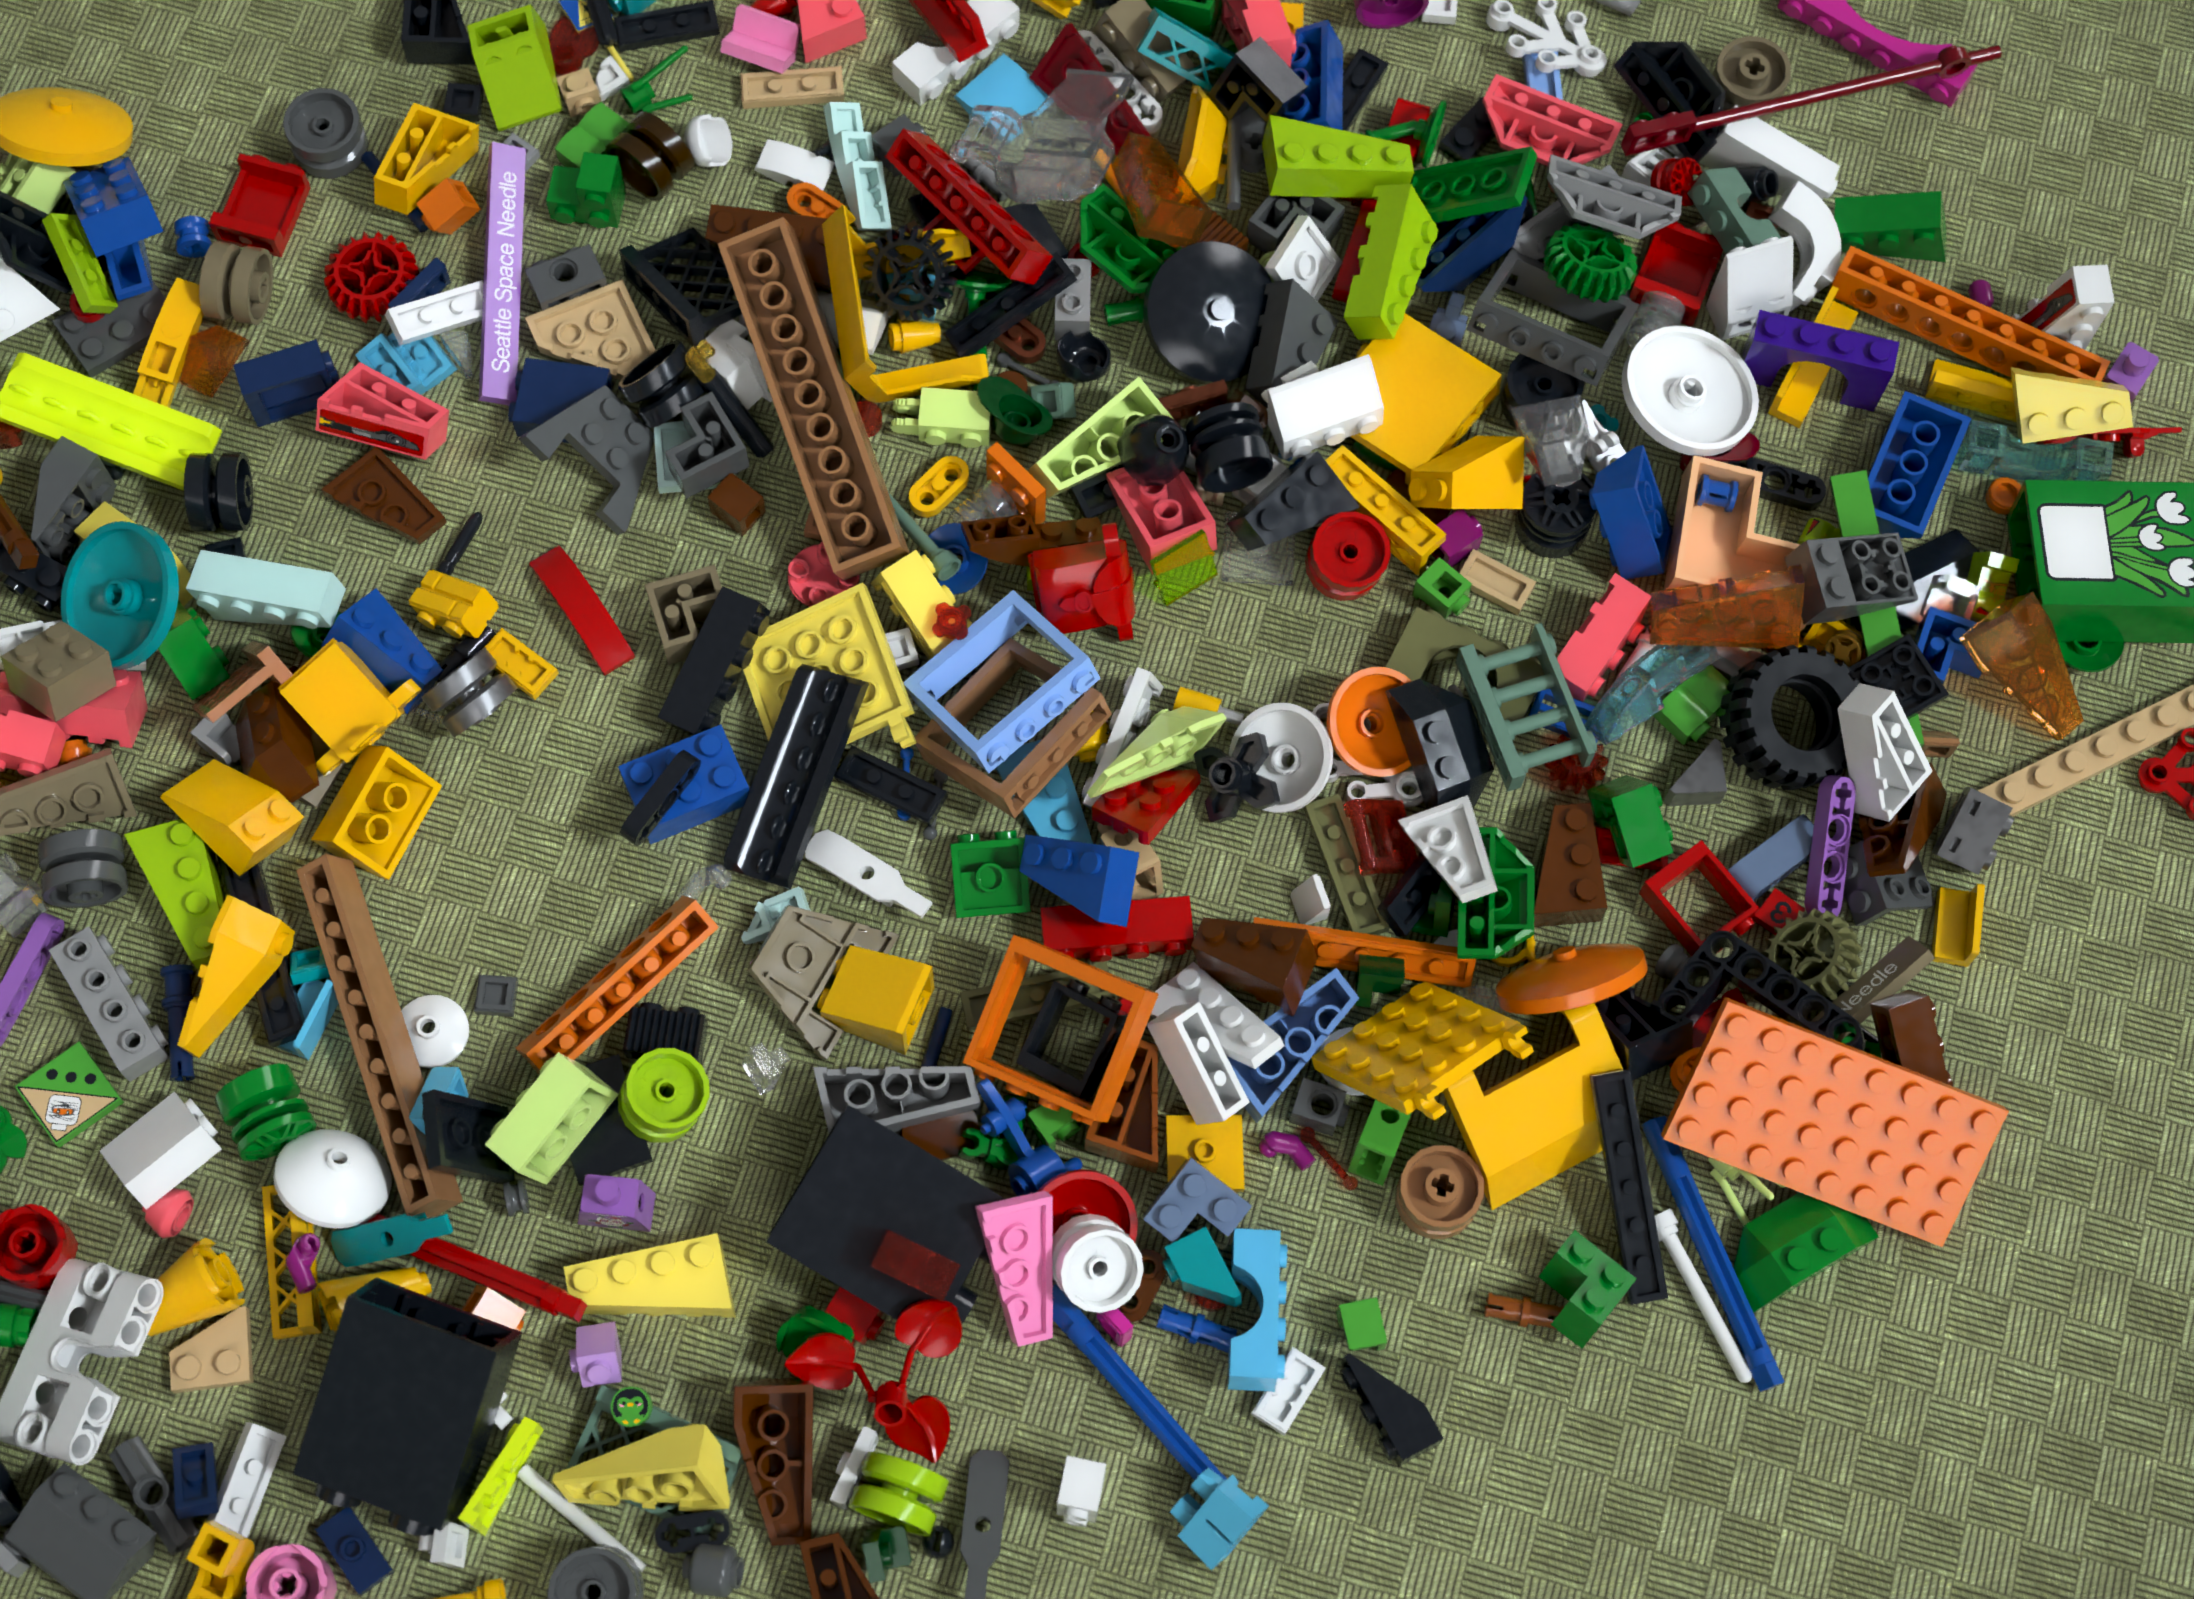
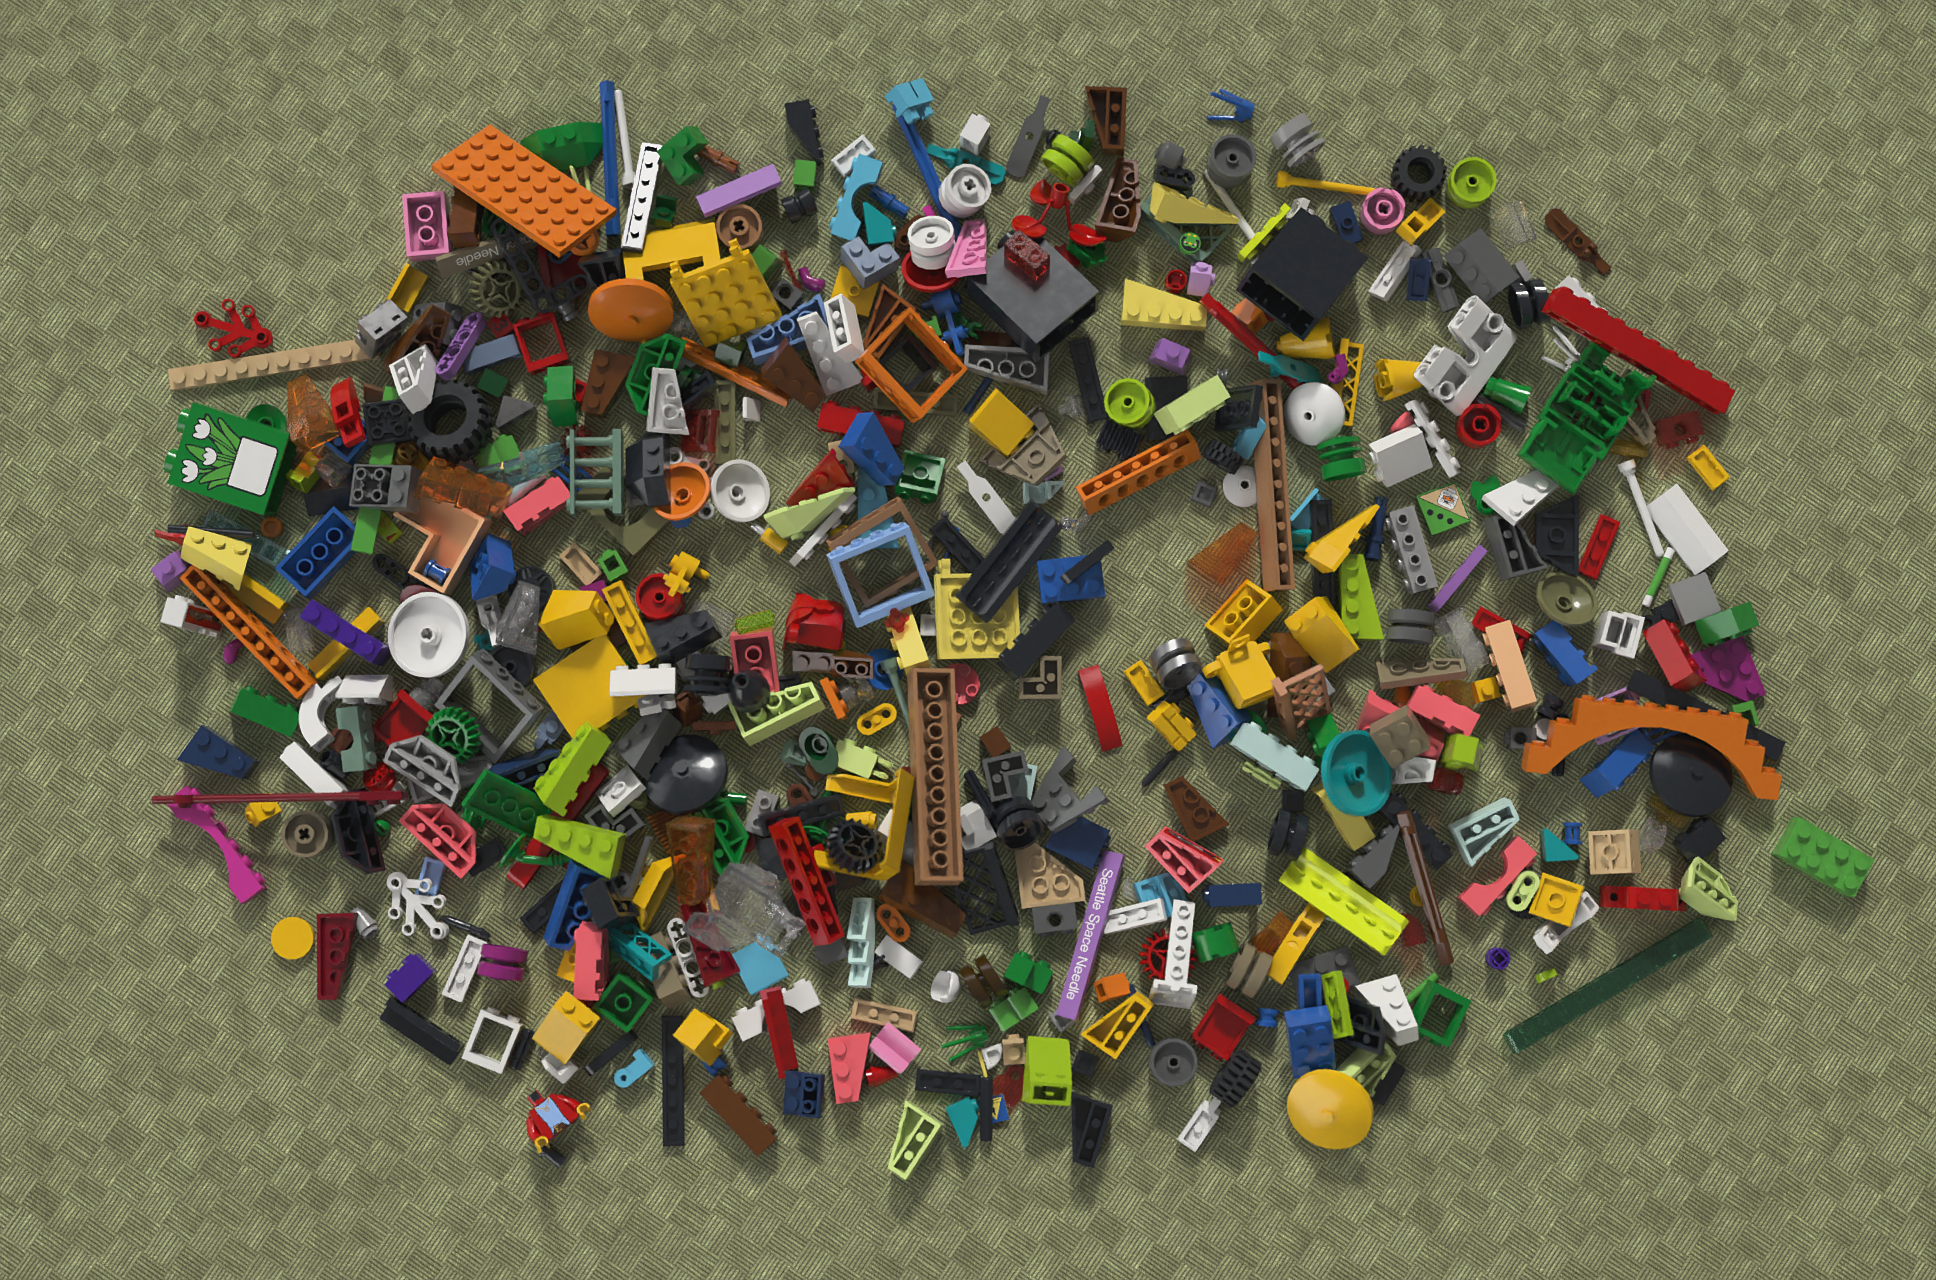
camera: 160 degrees left, 15 degrees up
tan wing [169,1306,253,1393] -> none
dark blue plate [388,257,451,309] -> none
clear yellow arm [685,339,716,383] -> none
black hair [1057,331,1111,382] -> none
black plant [1194,732,1280,823] -> none
none -> black bar [167,524,255,539]
none -> dark blue wedge [177,725,260,779]
none -> yellow bracket [245,793,282,828]
none -> clear slope [284,608,315,653]
none -> red slope [330,377,367,448]
none -> bright pink brick [402,191,453,262]
none -> black piece [442,915,491,938]
none -> dark green panel [477,369,512,398]
none -> dark green bracket [650,195,677,229]
none -> yellow piece [663,551,710,597]
none -> medium lavender slope [696,164,783,218]
none -> black wheel [780,187,818,224]
none -> teal piece [927,143,1006,186]
none -> white wheel [939,164,991,218]
none -> black tile [1068,337,1109,424]
none -> white bracket [1148,899,1197,1009]
none -> red wheel [1165,269,1187,294]
none -> white hinge [1177,1096,1221,1152]
none -> clear orange wedge [1186,522,1259,588]
none -> green brick [1191,921,1239,963]
none -> black tyre [1203,440,1244,475]
none -> black tyre [1209,1049,1262,1108]
none -> white wing [1405,400,1461,478]

